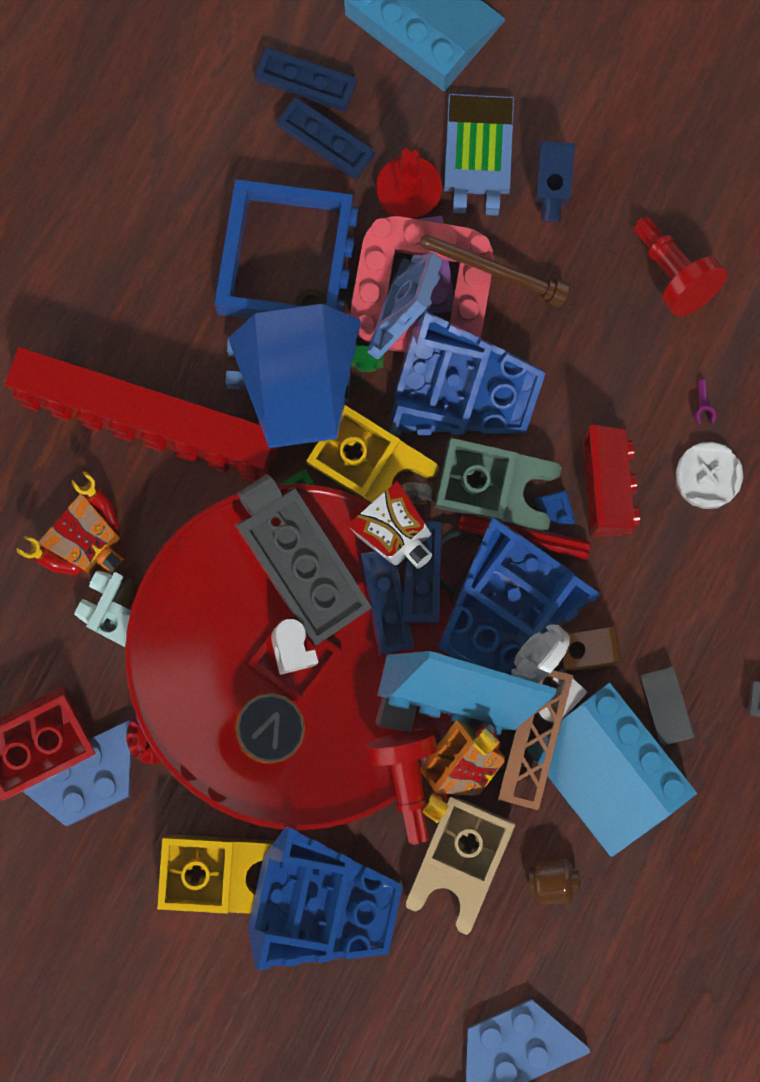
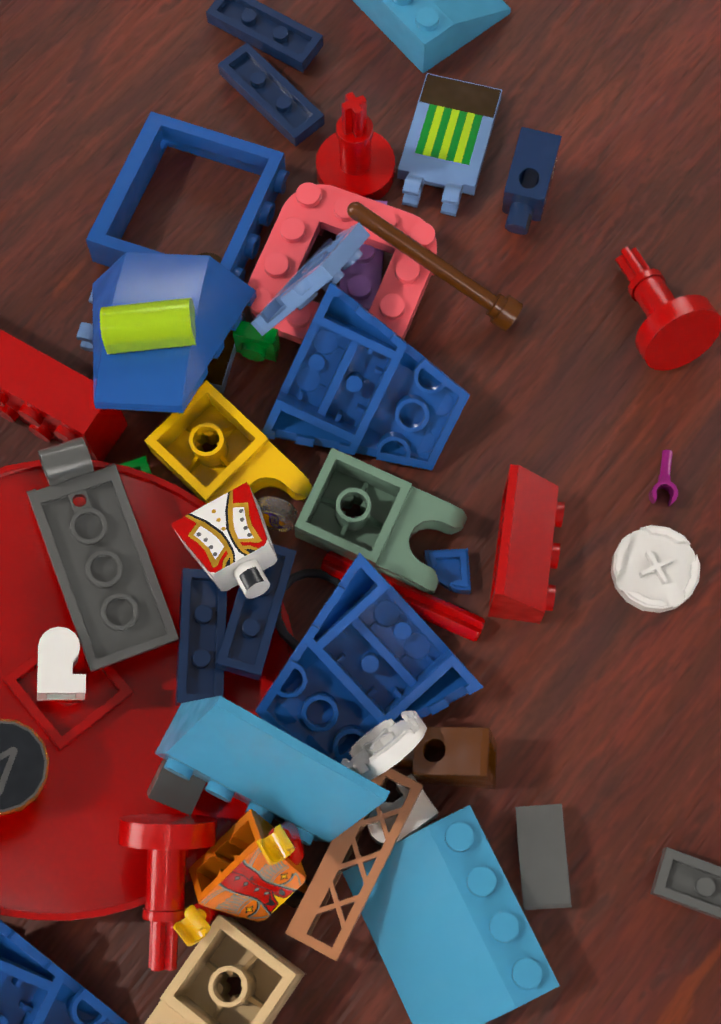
camera: 10 degrees right, 10 degrees down
none -> lime brick [100,297,196,354]

